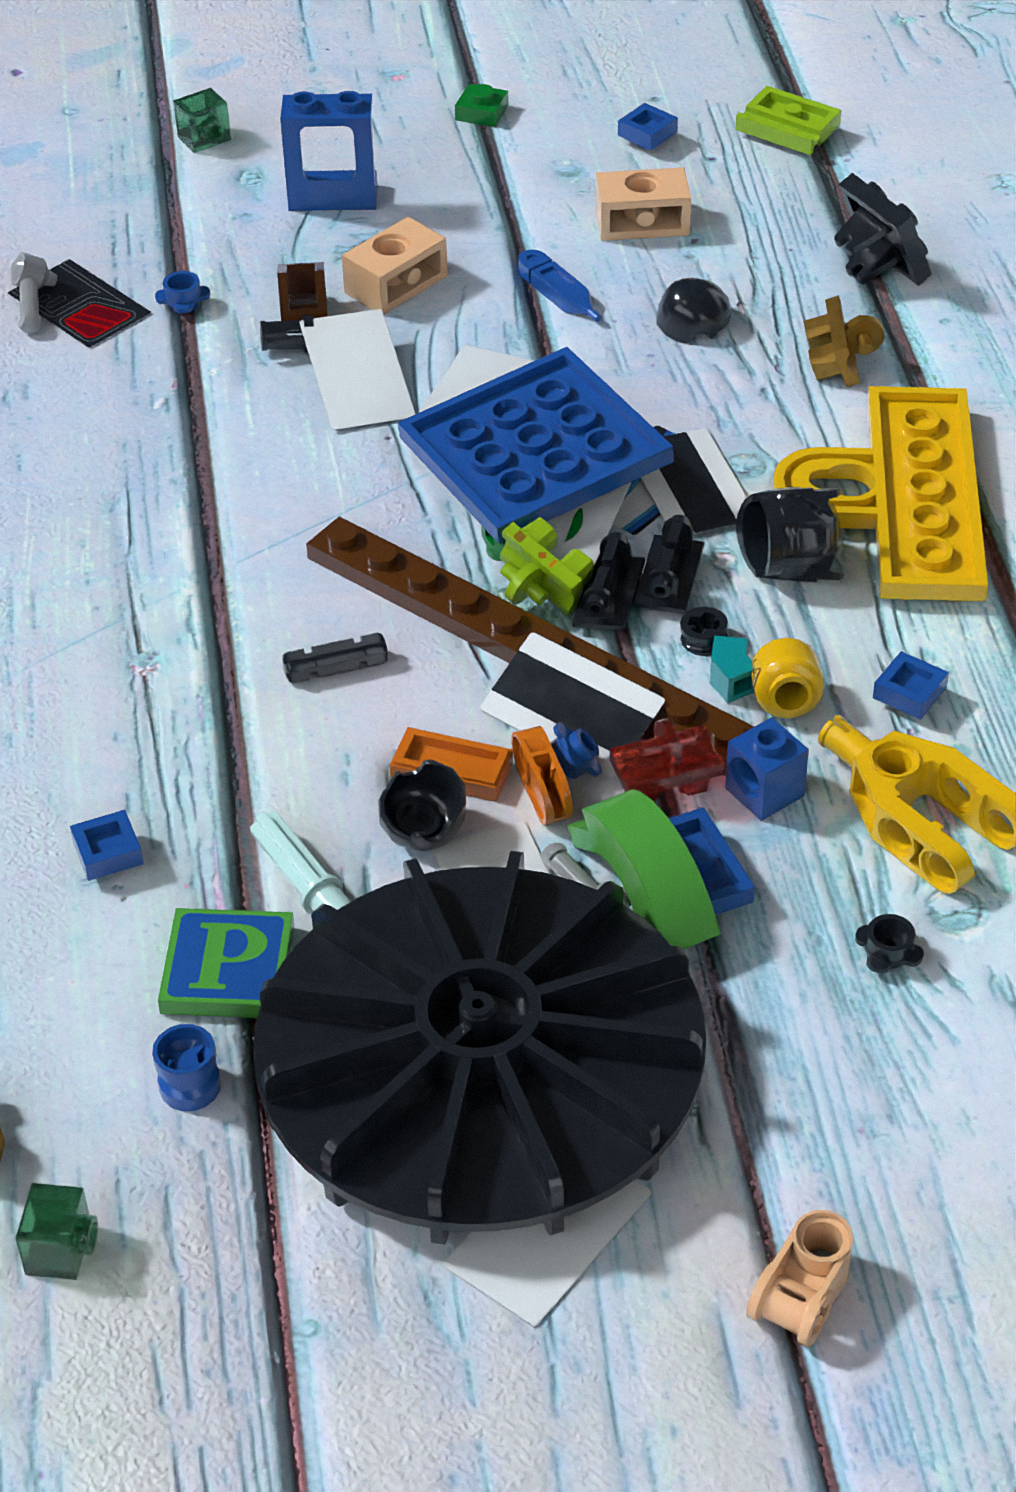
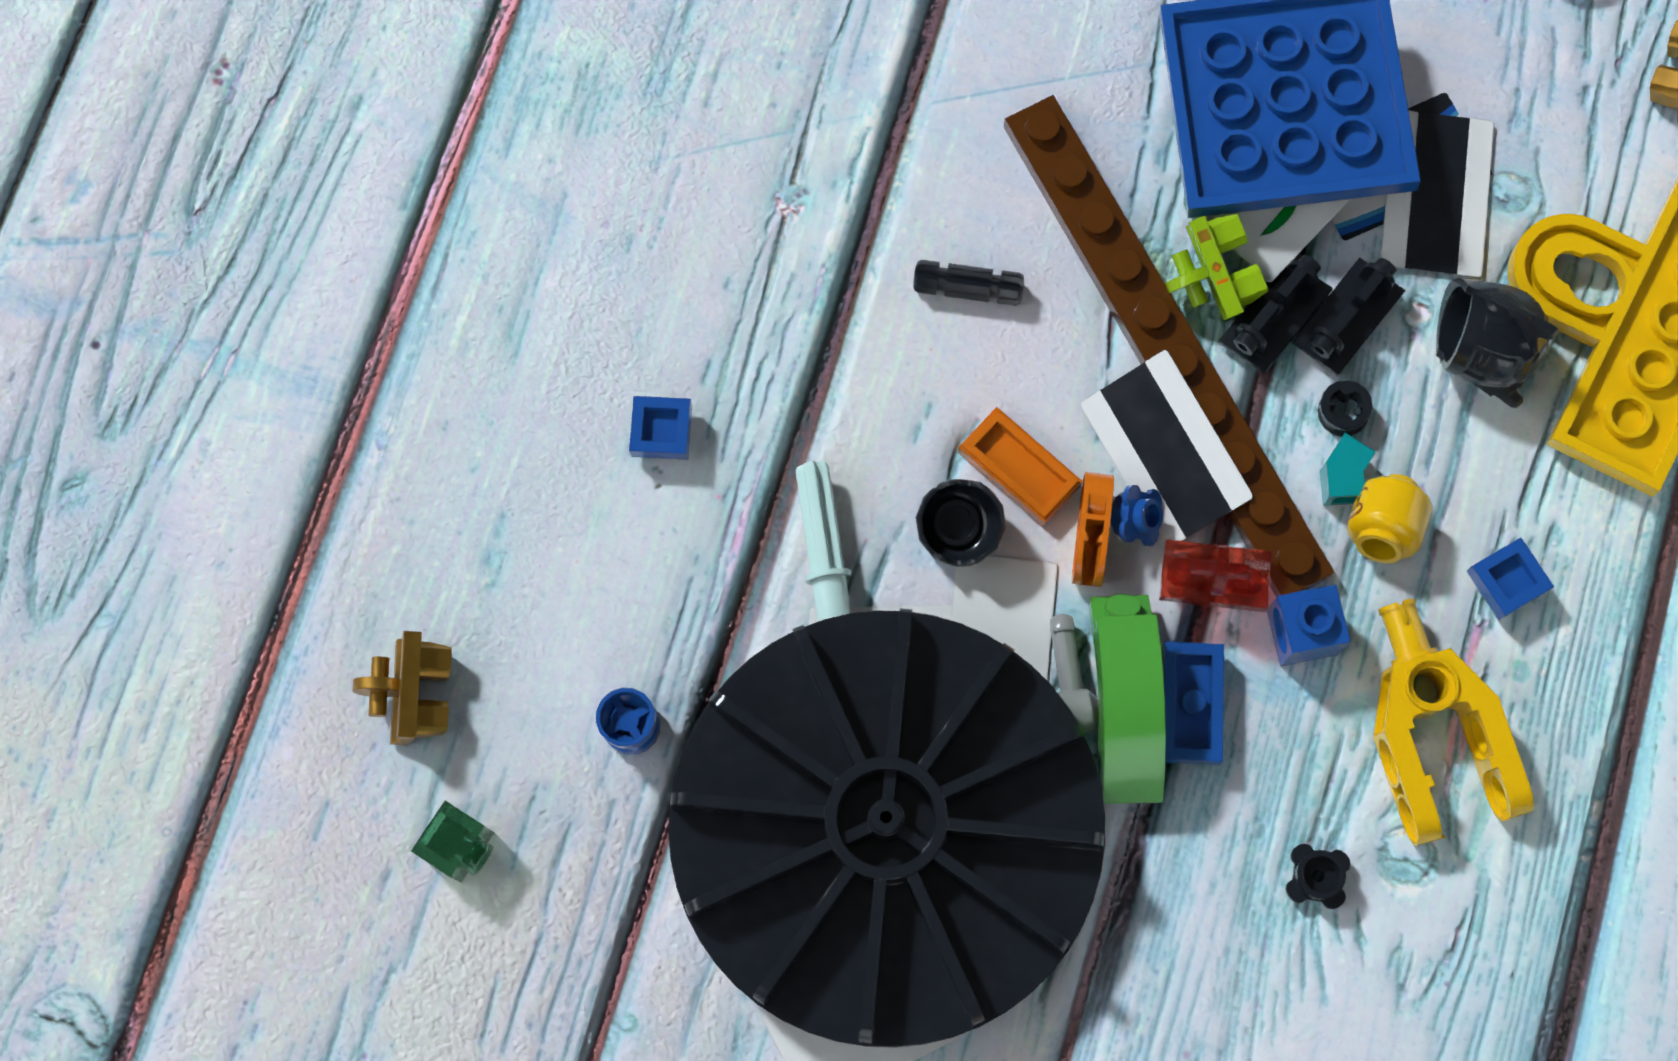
camera: 30 degrees right, 30 degrees up
tile [158,908,295,1018] -> none

